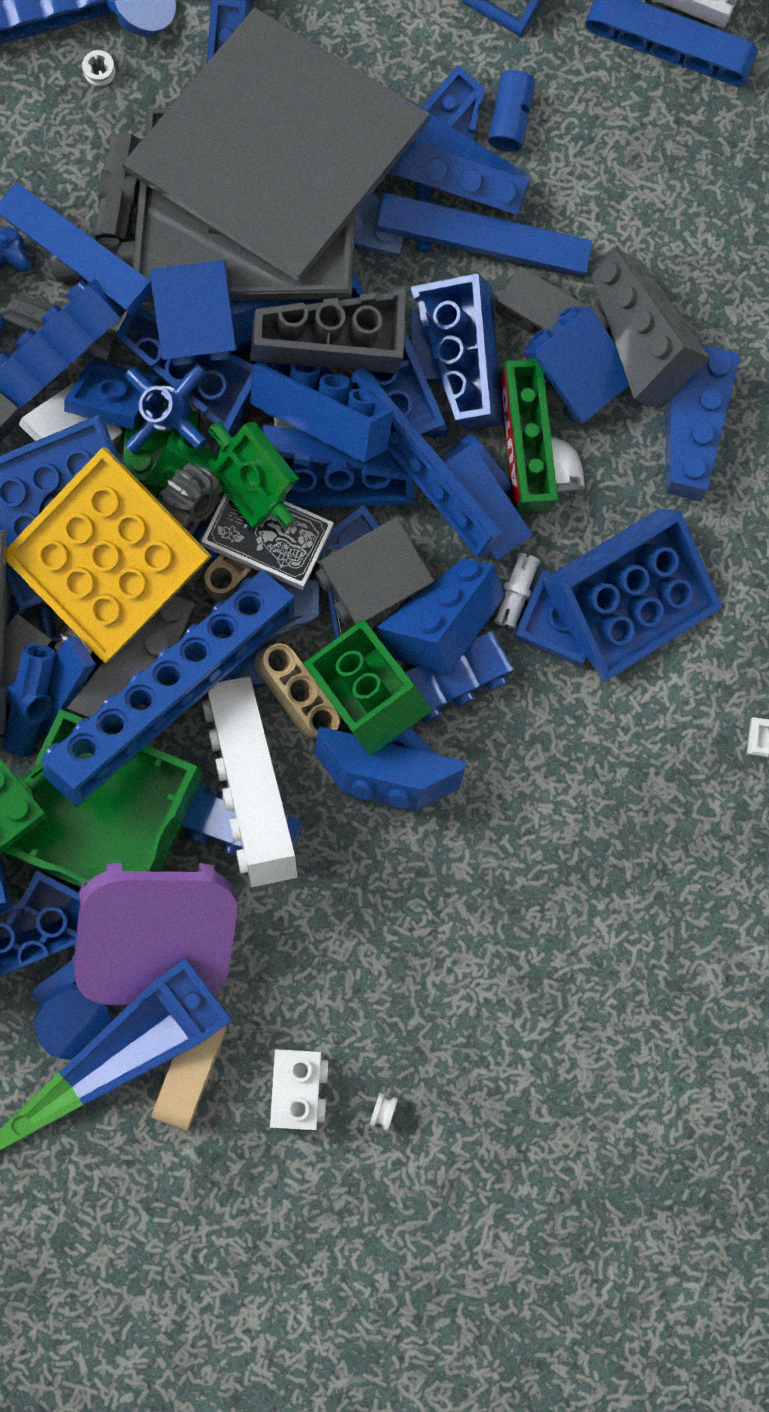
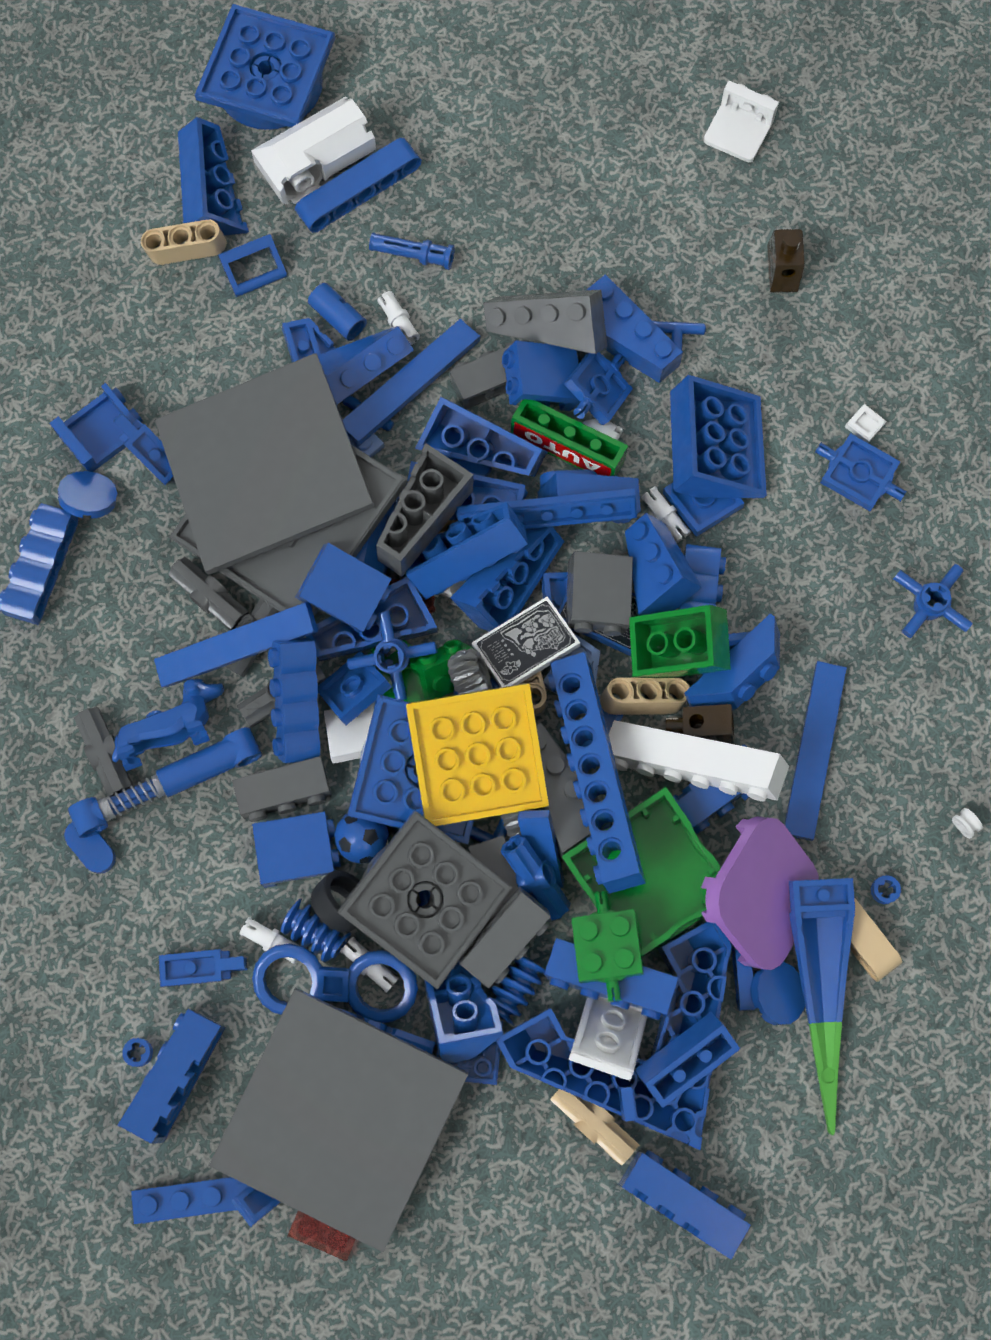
camera: 50 degrees left, 5 degrees down
white bush [82,50,115,87] -> none
green plate [208,421,299,530] -> none
white brick [270,1049,328,1130] -> none
none -> blue pin [369,232,455,270]
none -> white pin [377,291,420,345]
none -> blue plate [564,352,633,425]
none -> blue piece [653,321,706,350]
none -> dark brown torso [666,704,734,744]
none -> blue tile [784,661,847,841]
none -> blue plate [815,433,907,511]
none -> blue bush [871,875,901,904]
none -> blue bar [893,564,973,638]

